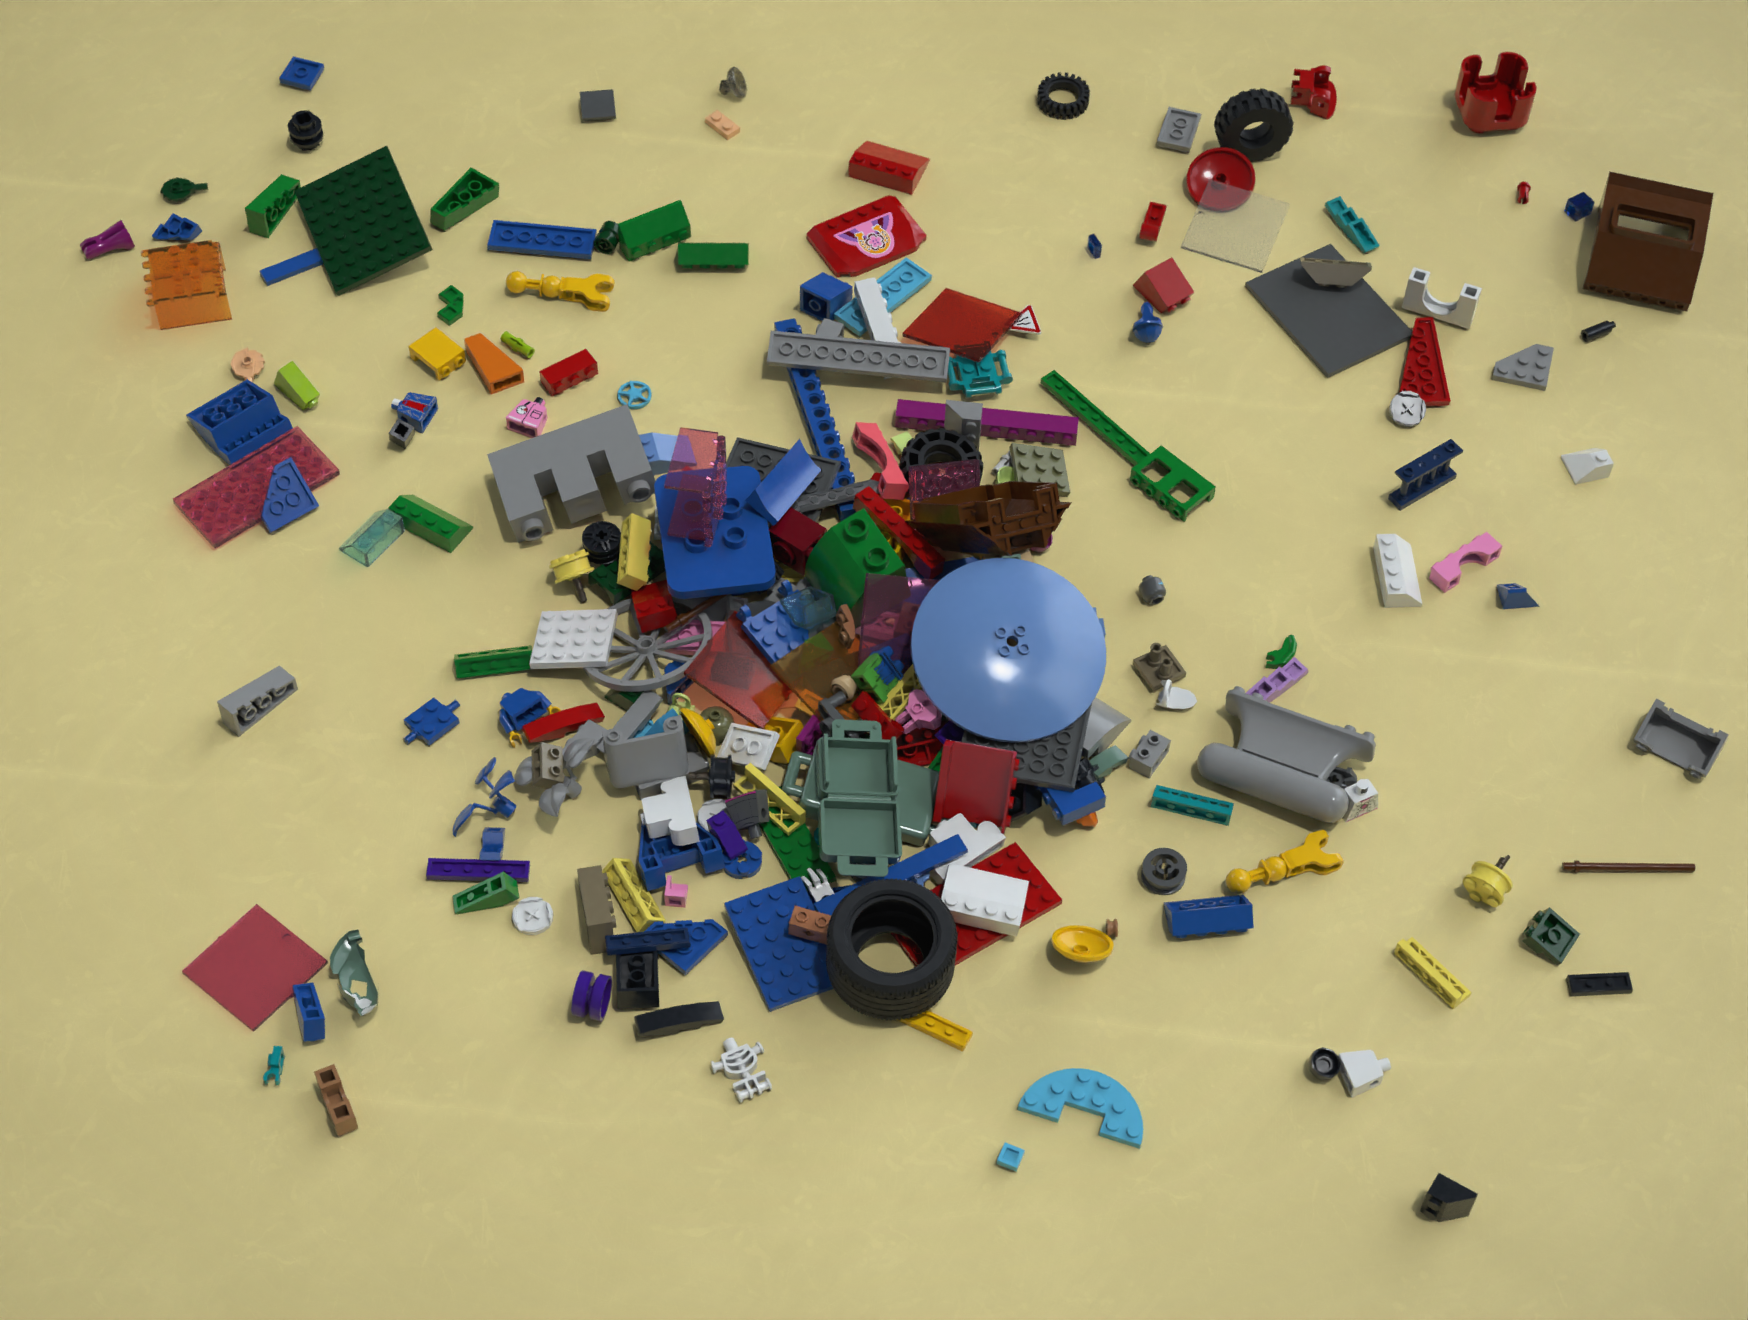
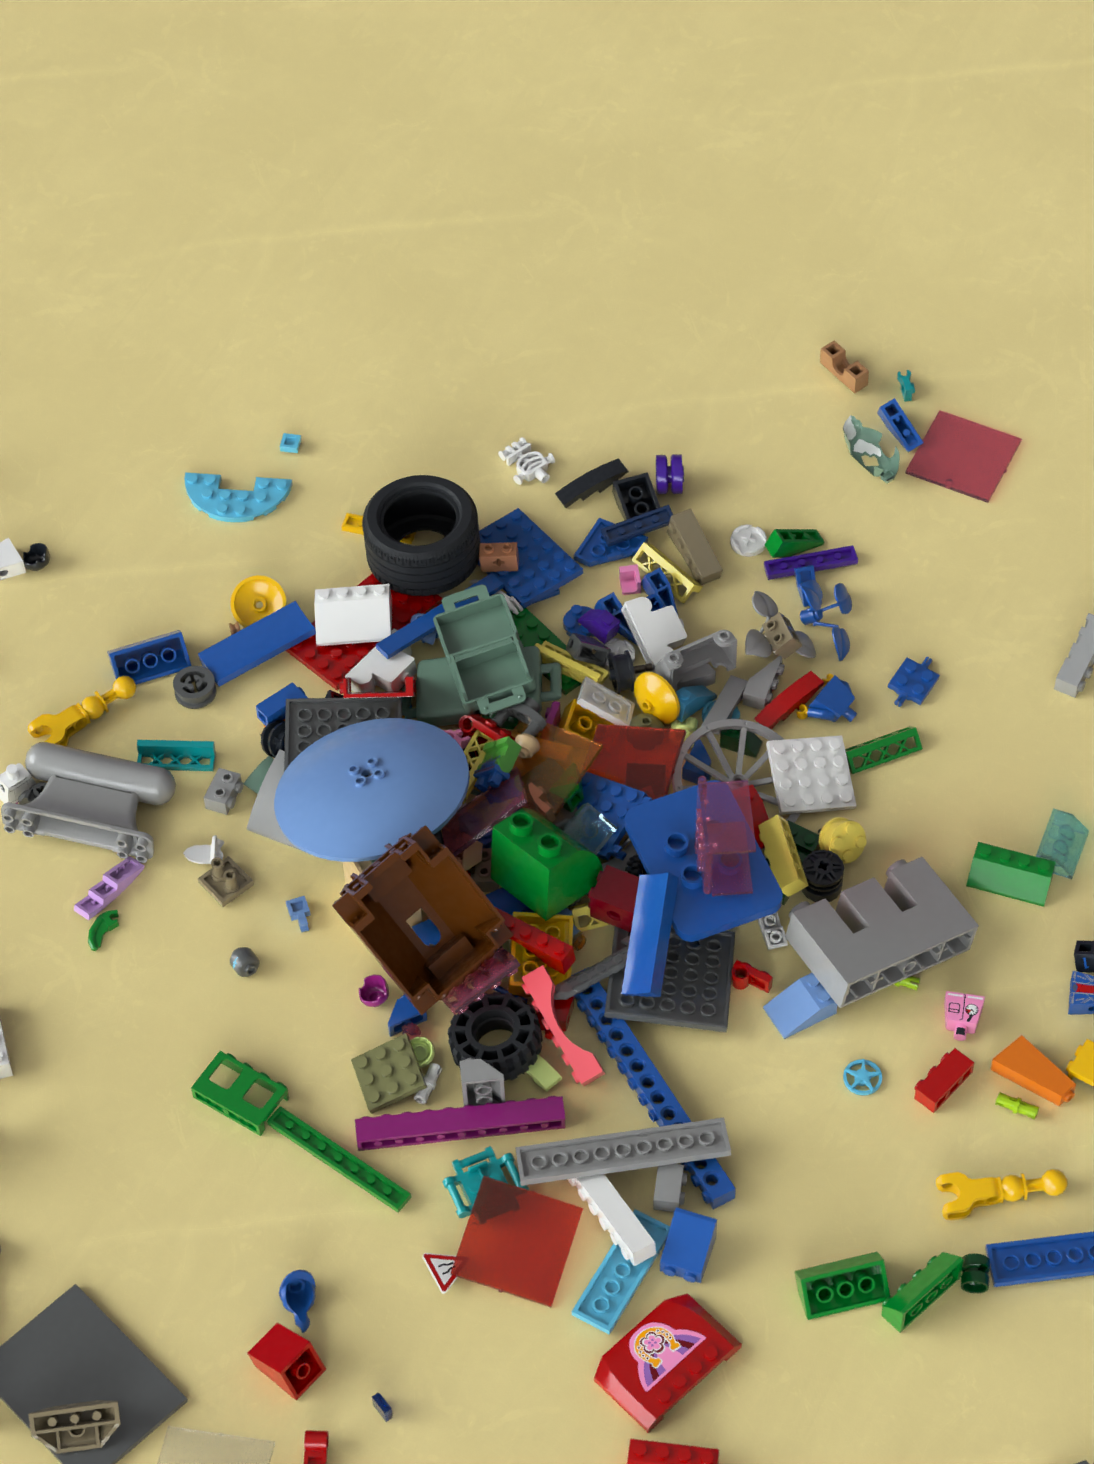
camera: 170 degrees right, 0 degrees up
none -> blue arch [198,601,316,687]

